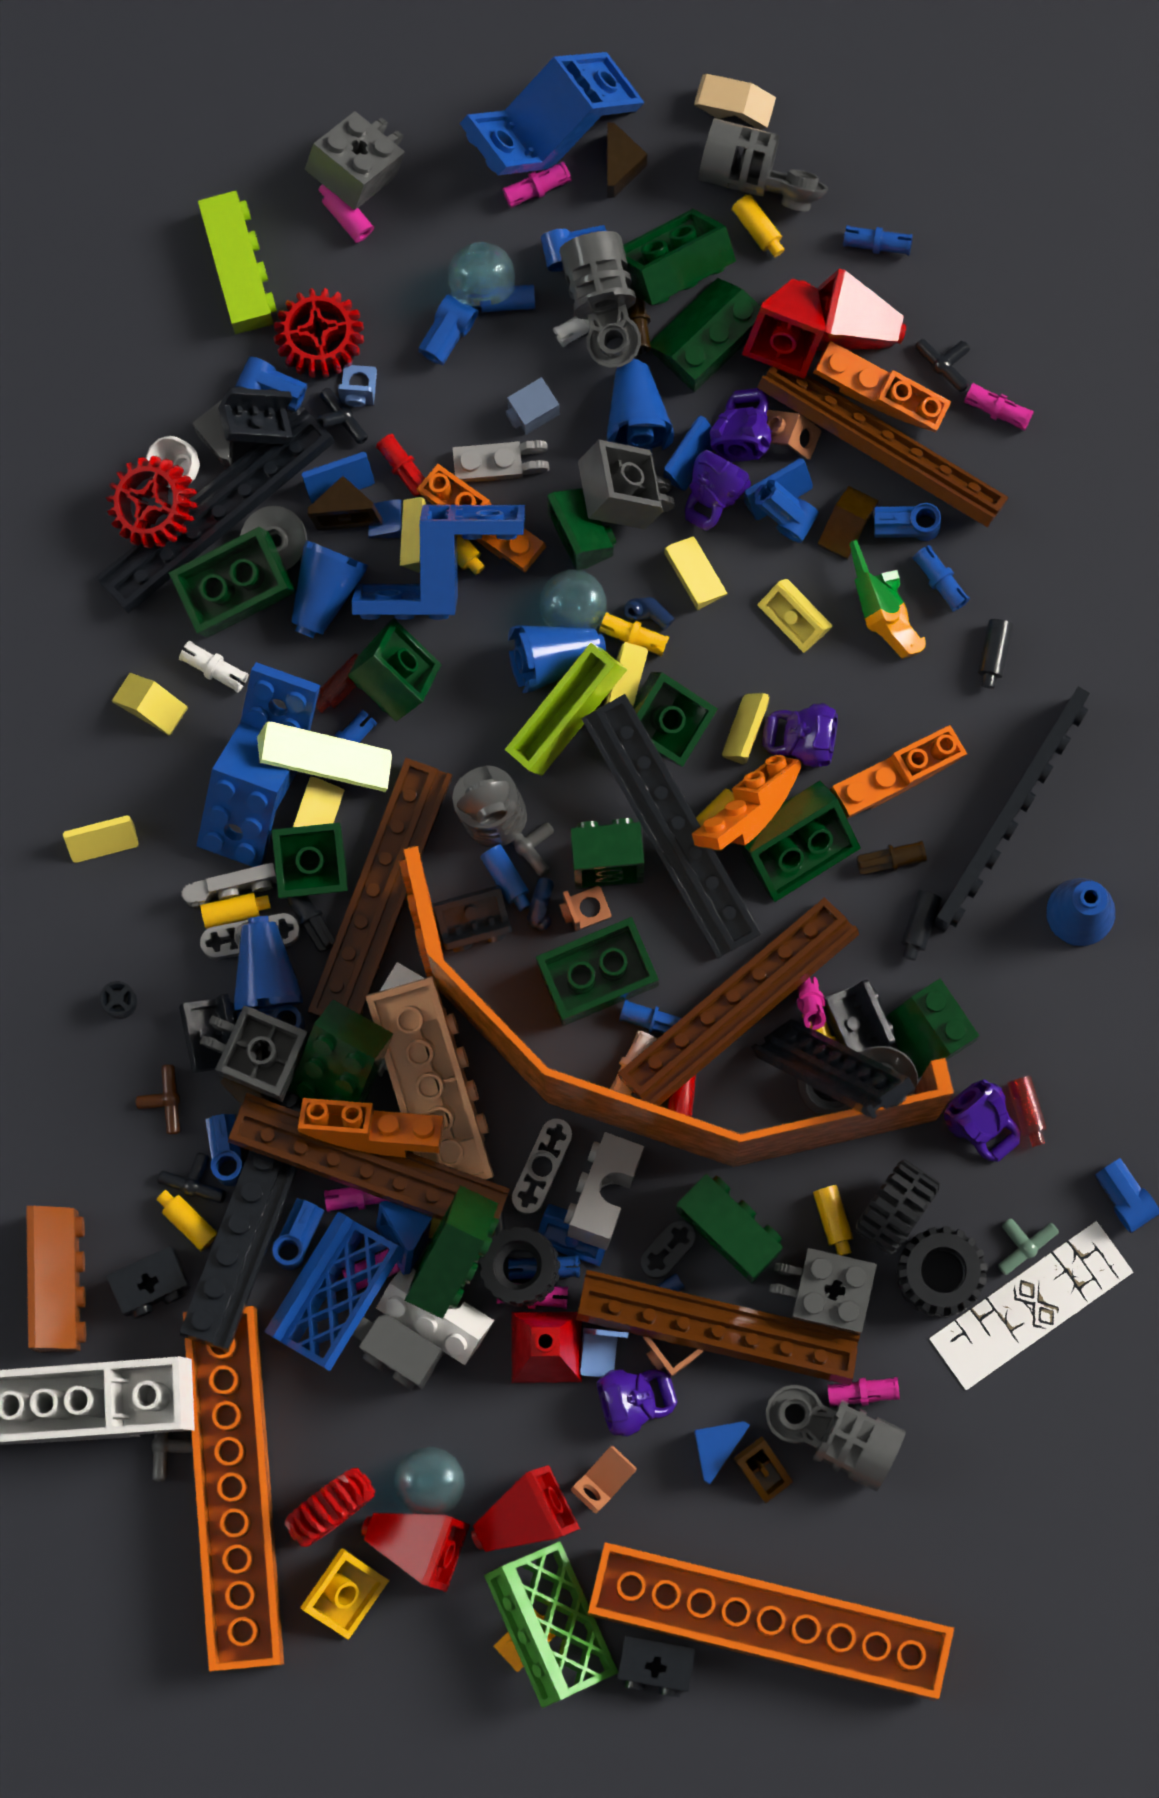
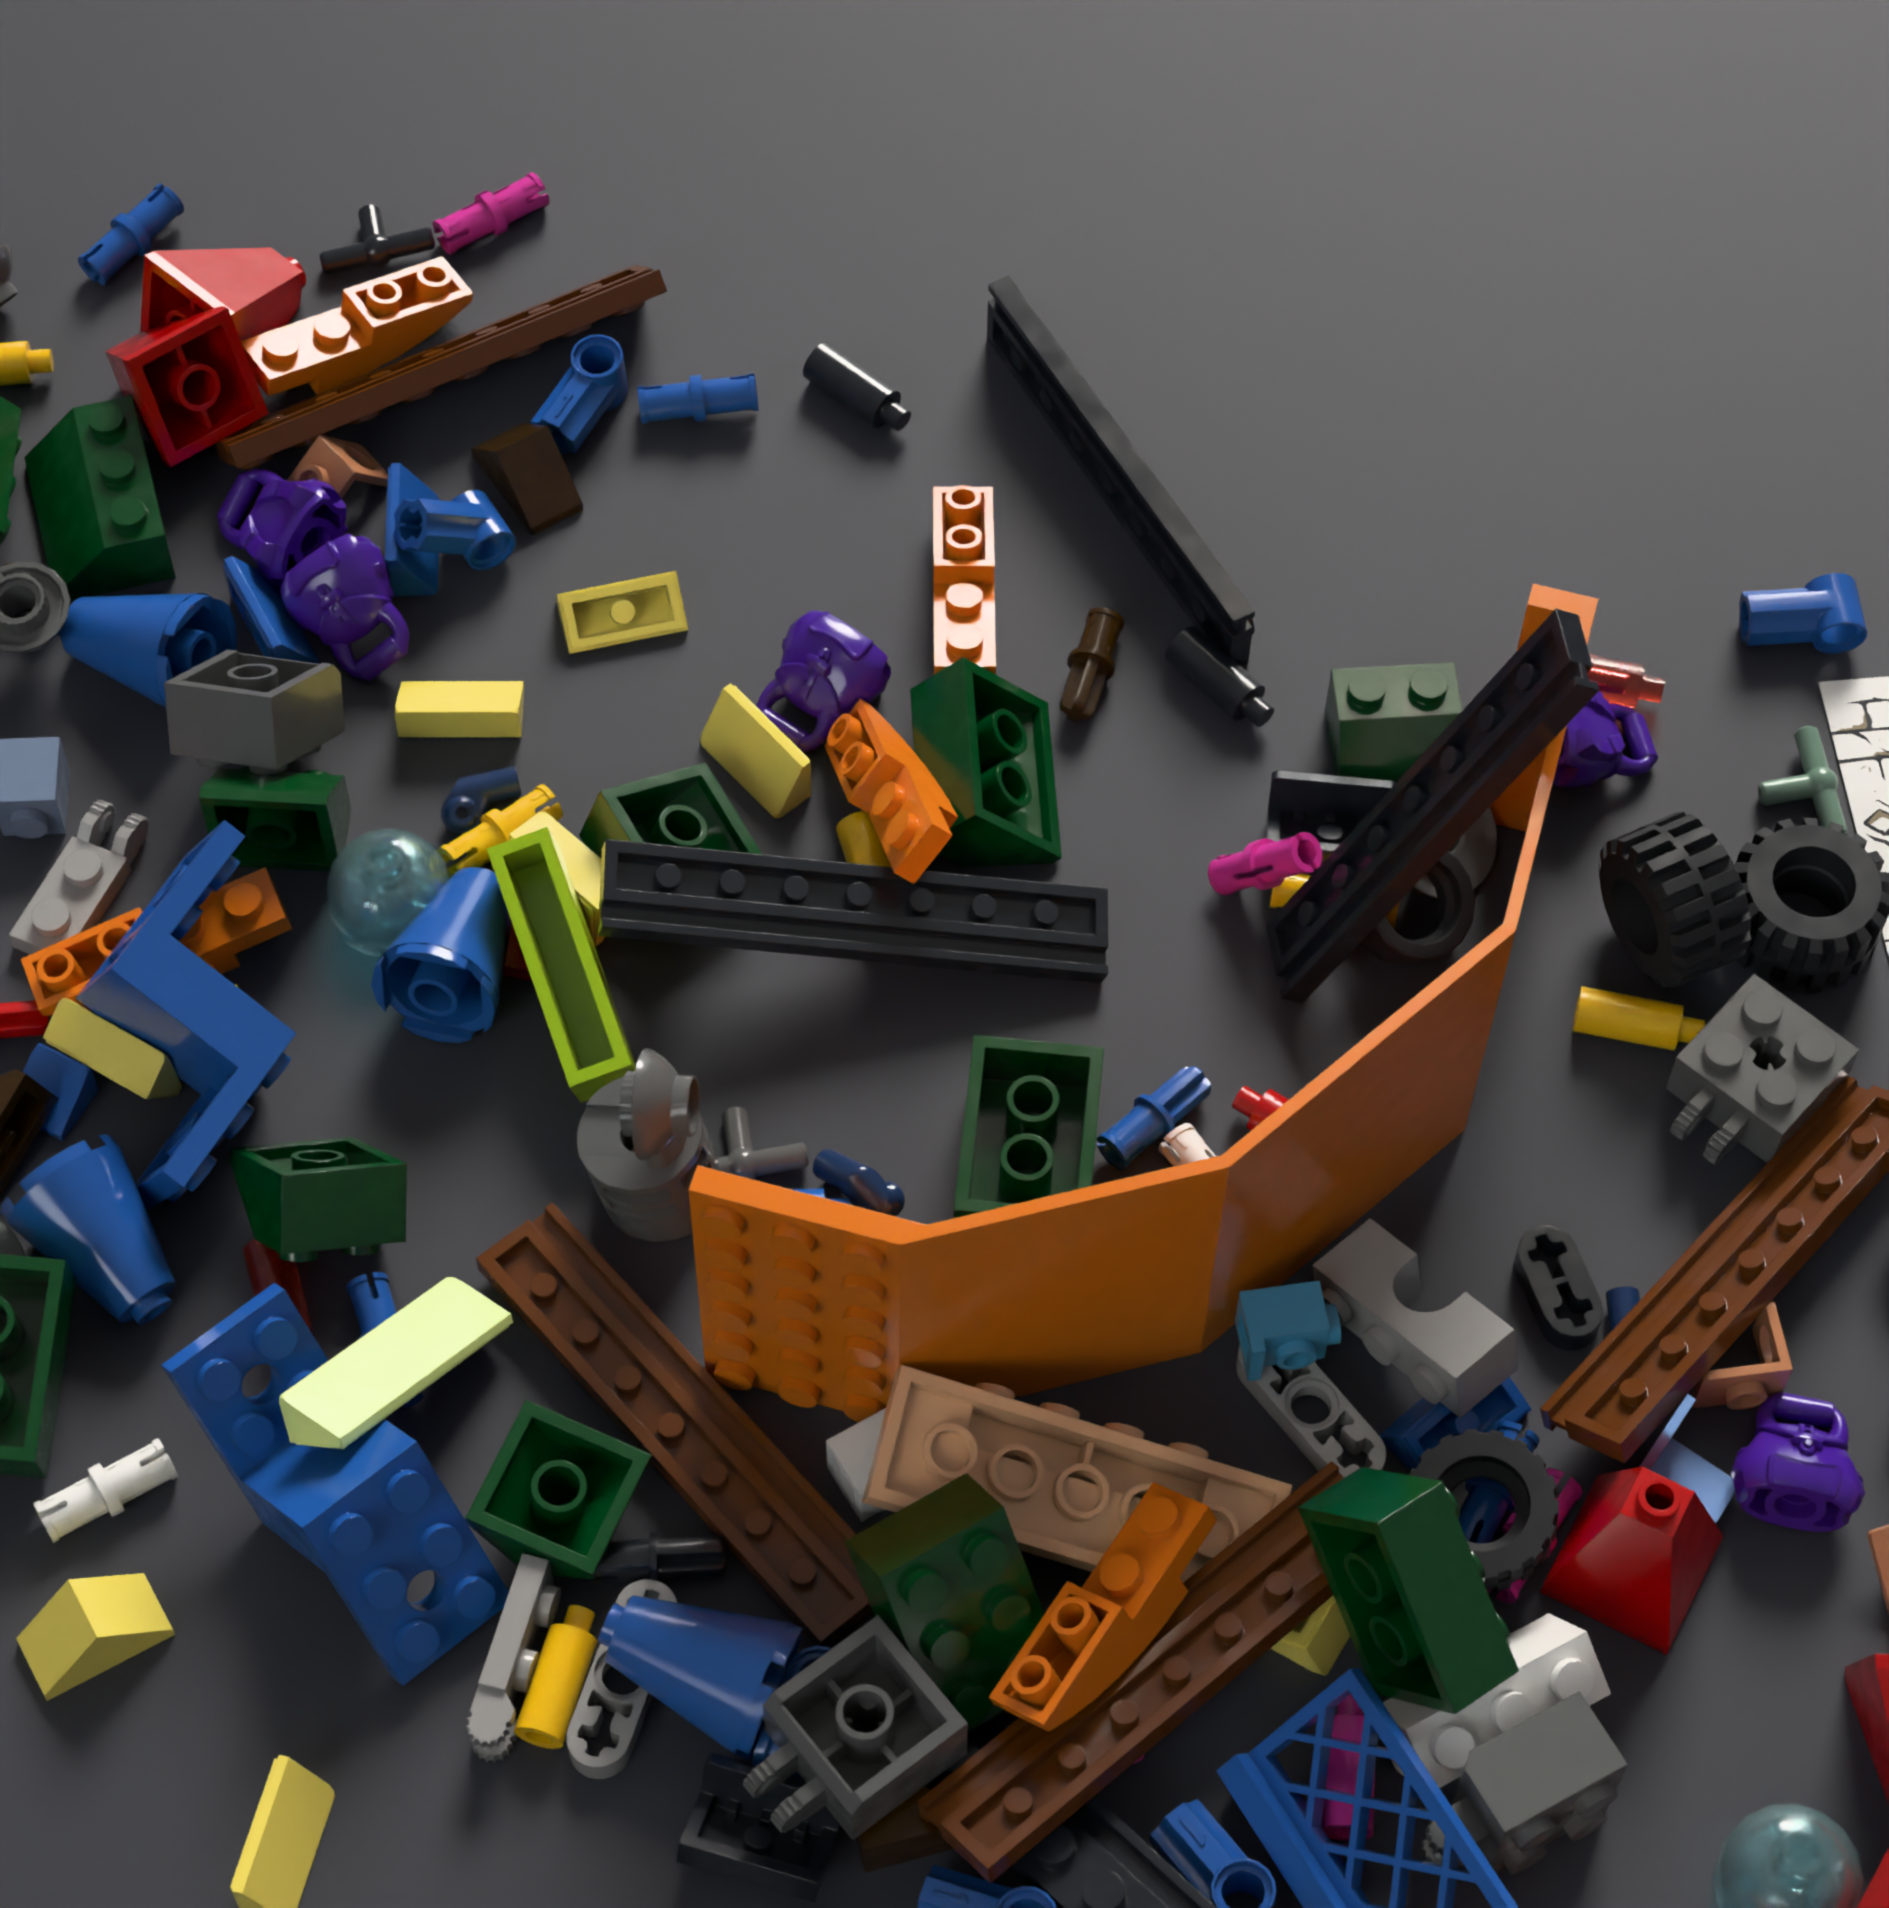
camera: 65 degrees left, 20 degrees down
light yellow slope [293,776,345,827] -> none
dark pink pin [324,1187,390,1212] -> none
blue slope [376,1201,432,1275] -> none
nougat bracket [559,886,611,931] -> none
dark green brick [570,818,644,889] -> none
reddish brown plate [618,897,859,1106] -> none
dark green brick [676,1174,783,1284] -> none
animal [849,540,926,659] -> none
blue cone [1046,878,1115,947] -> none
none -> dark azure brick [1235,1280,1341,1382]

